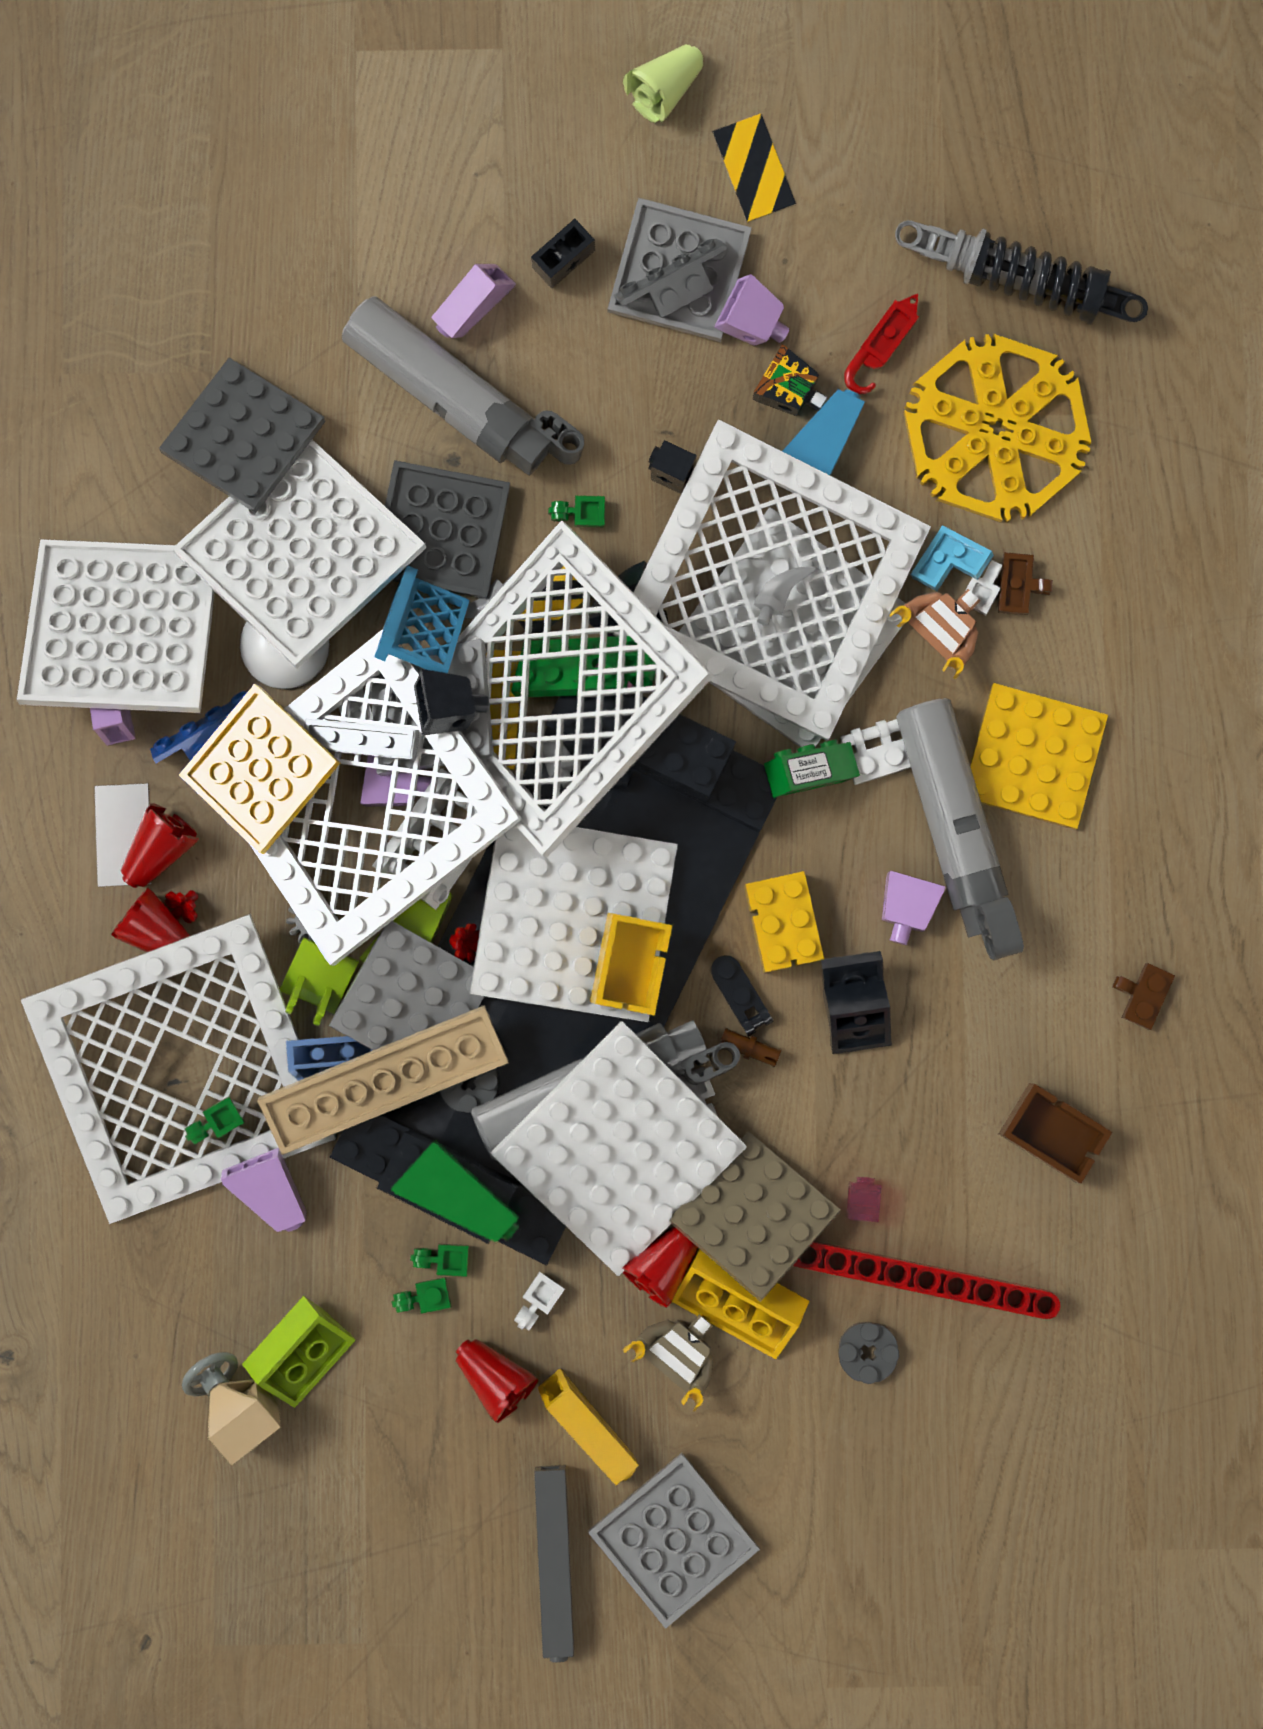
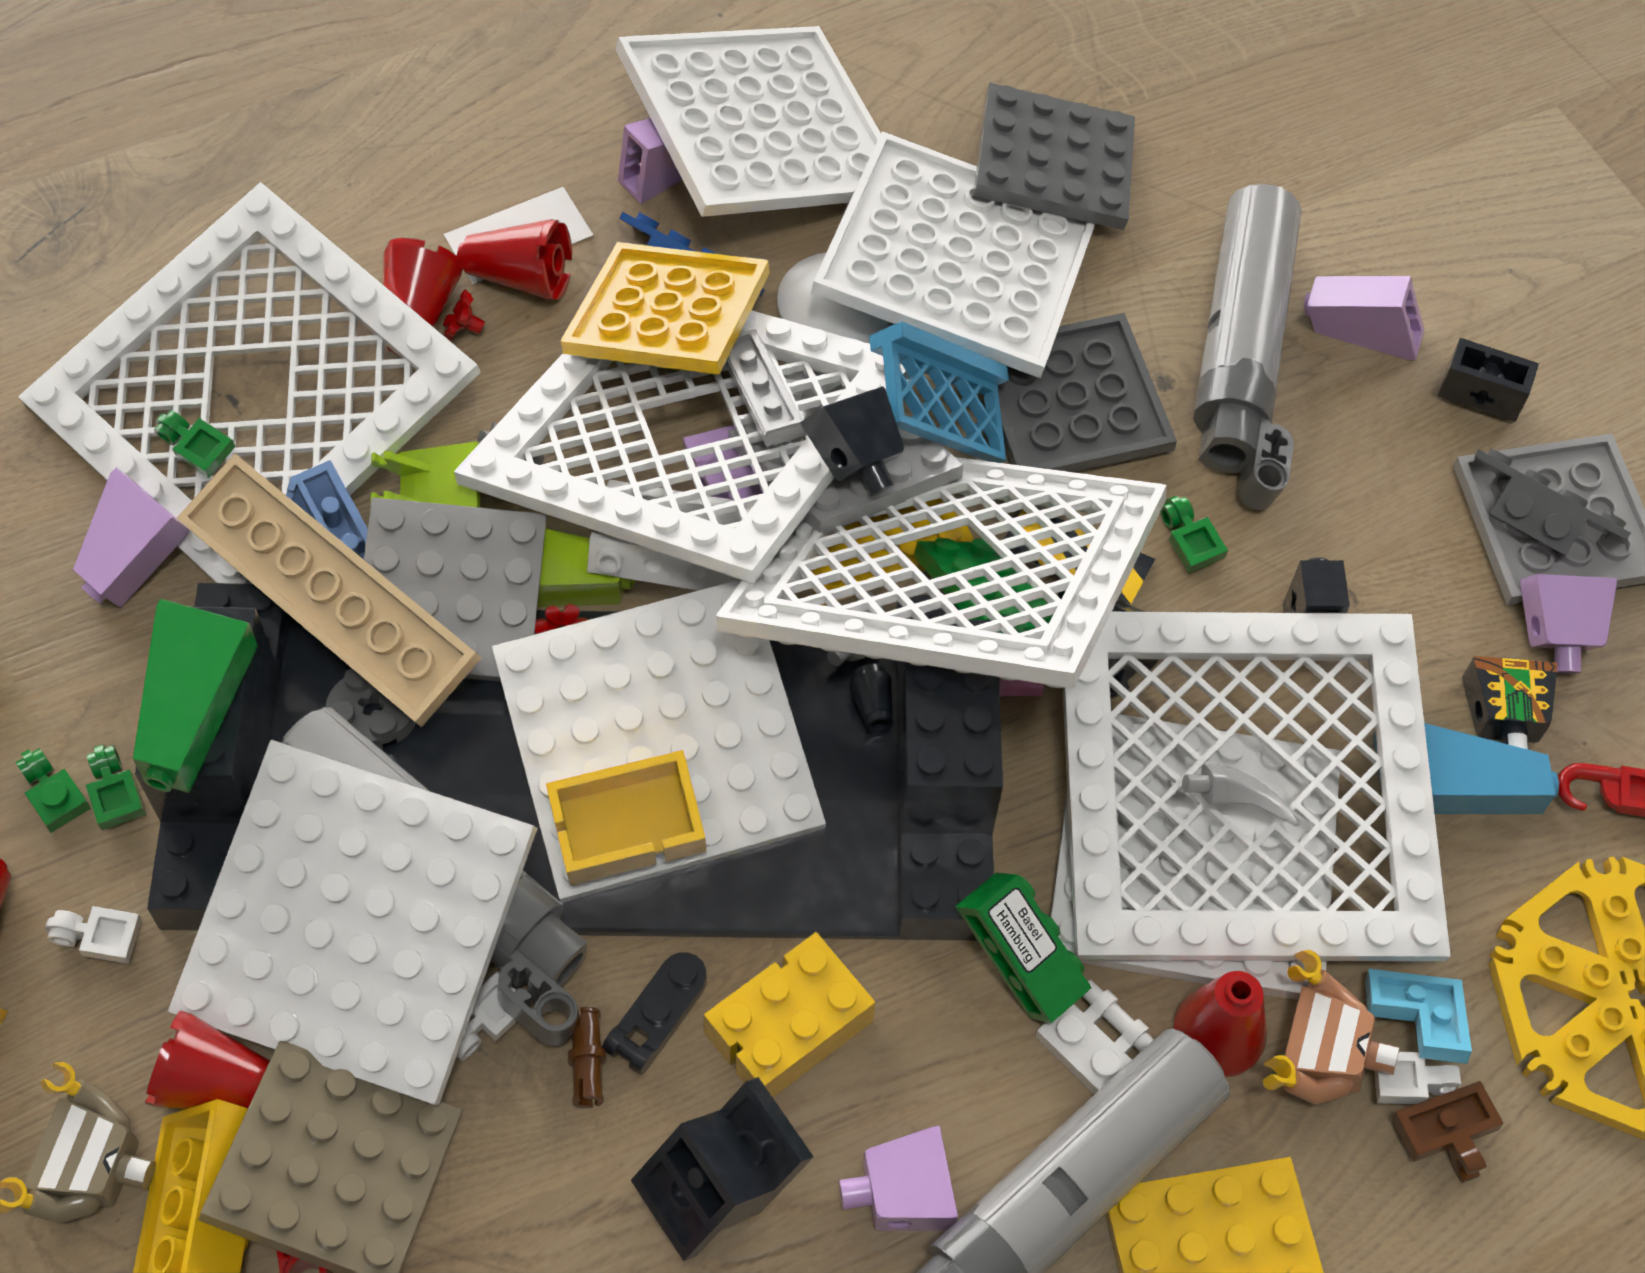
camera: 60 degrees right, 25 degrees down
none -> red cone [1173,971,1267,1077]

